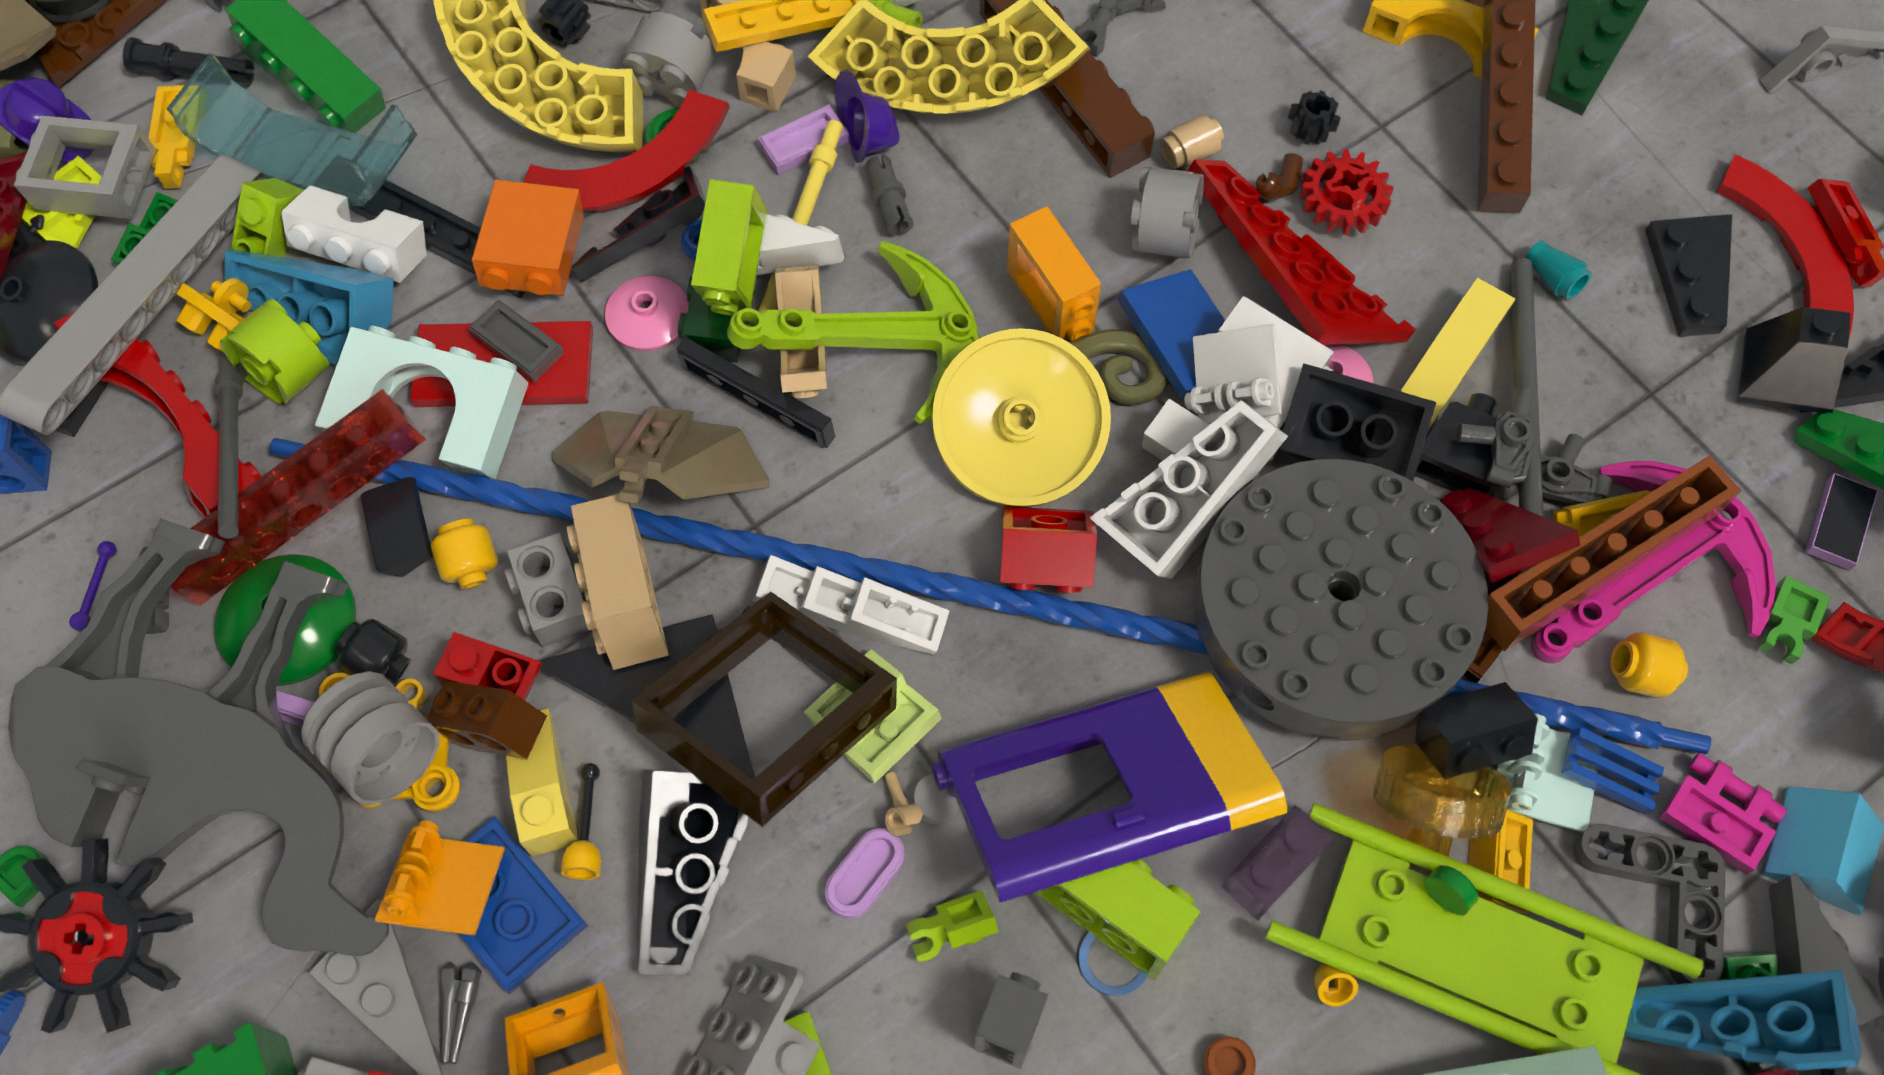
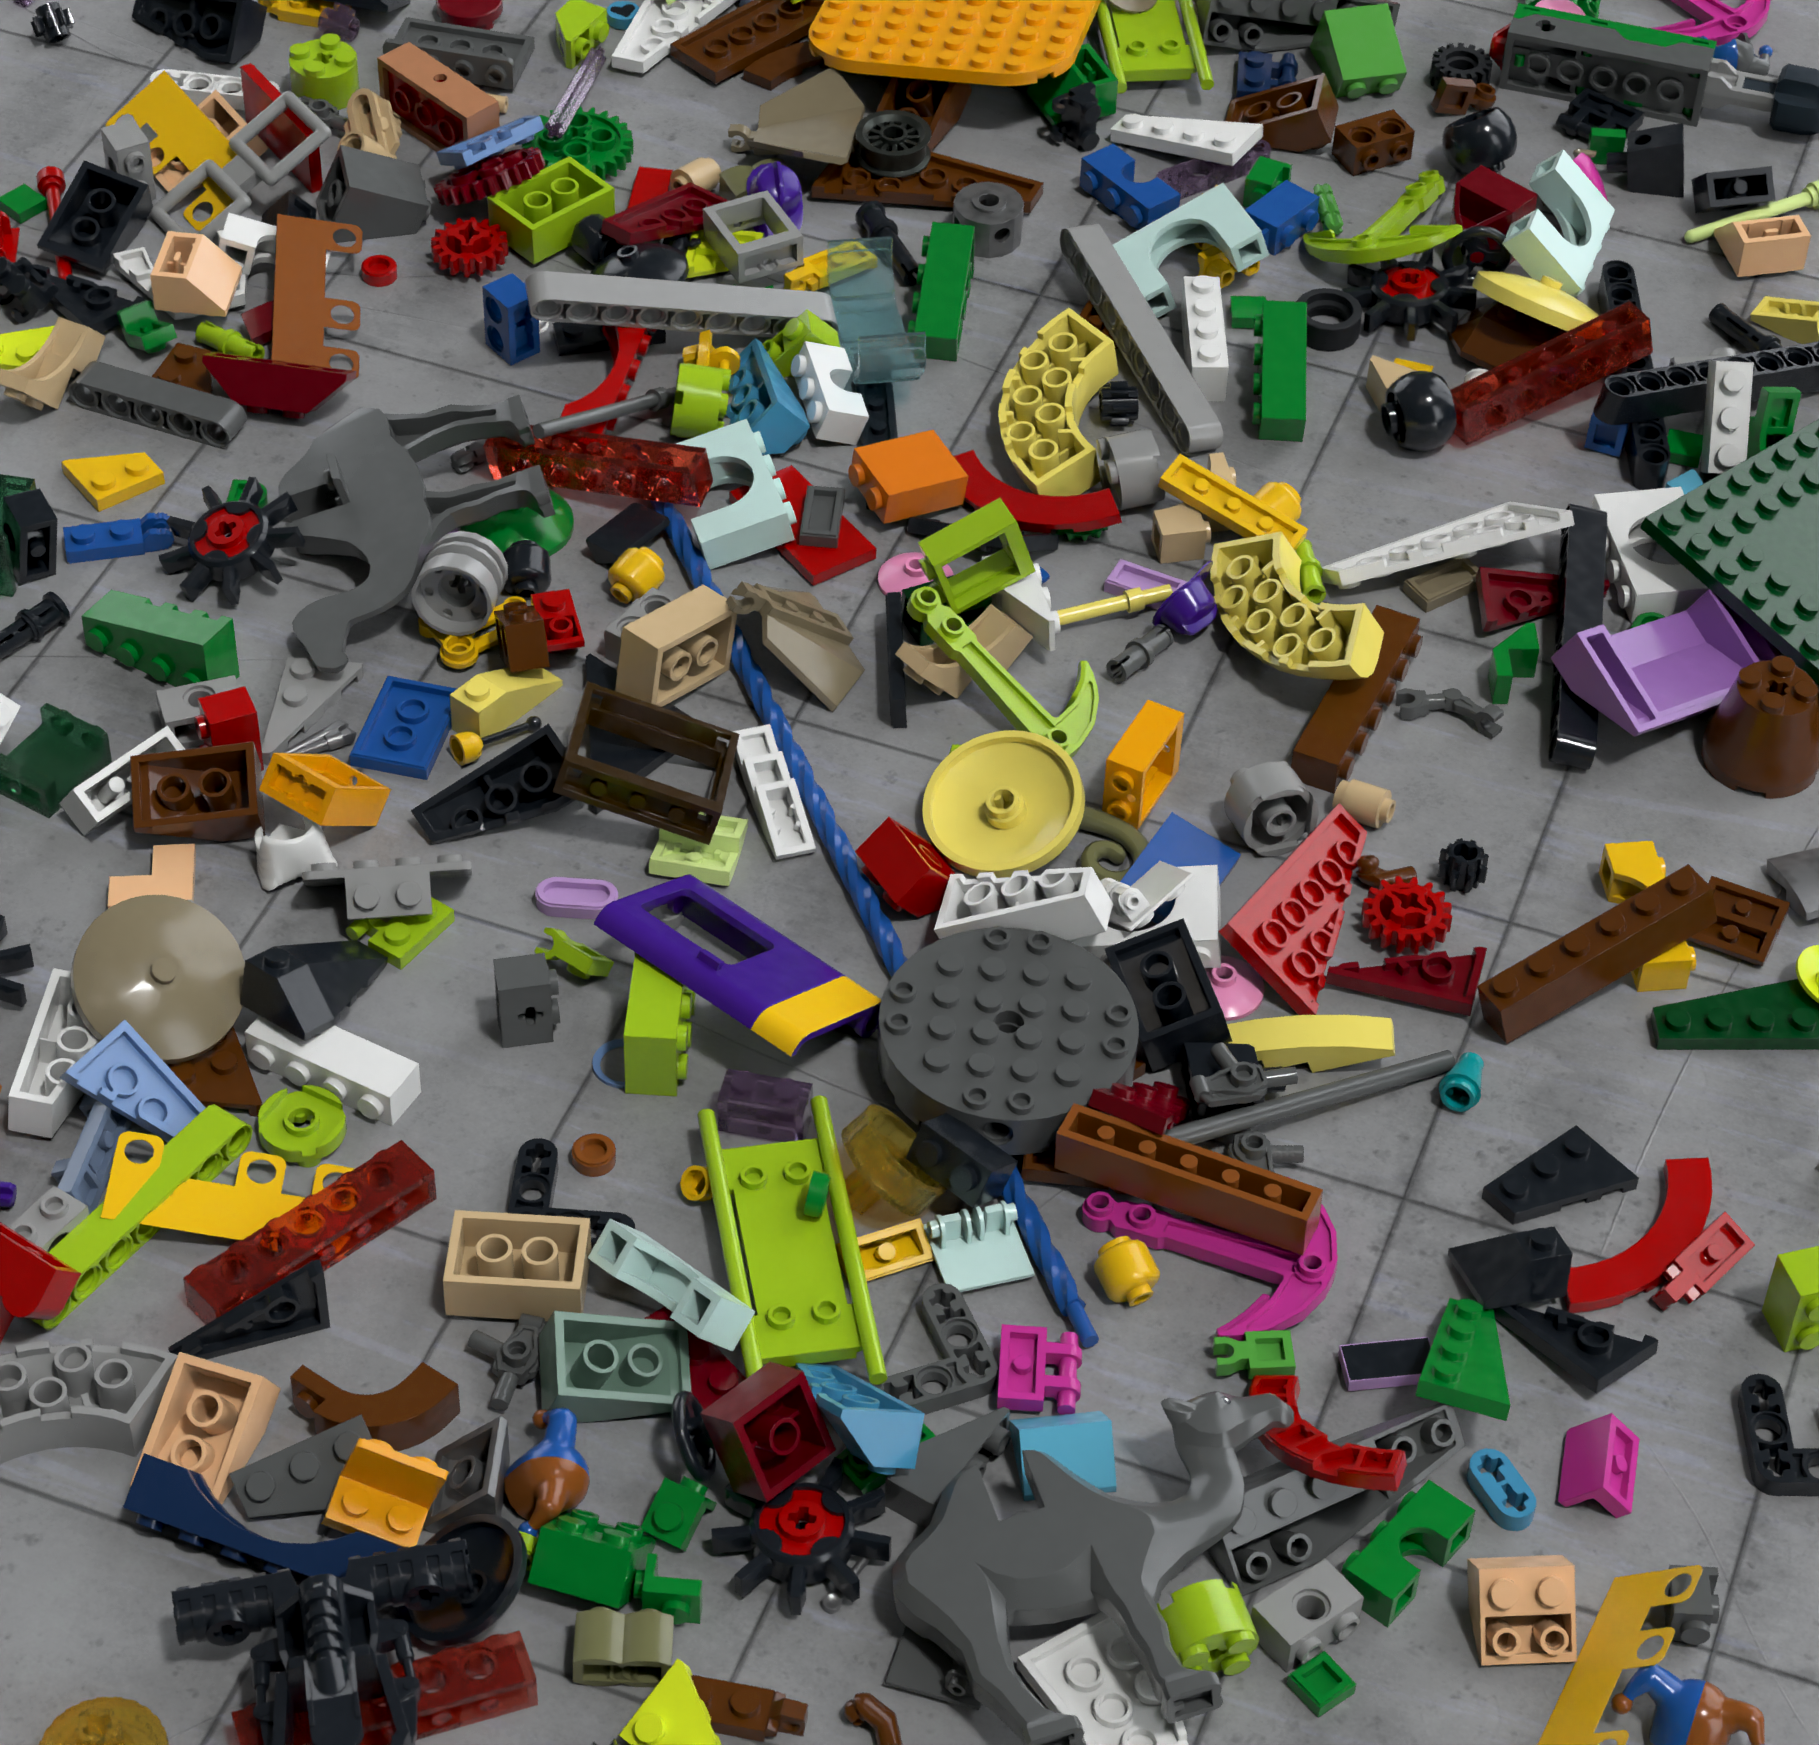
camera: 55 degrees right, 20 degrees down
light orange hinge [375,820,505,936] -> none
tan hand [885,772,923,836] -> none
blue tile [1561,727,1664,814] -> none
none -> dark red wing [1326,947,1487,1016]

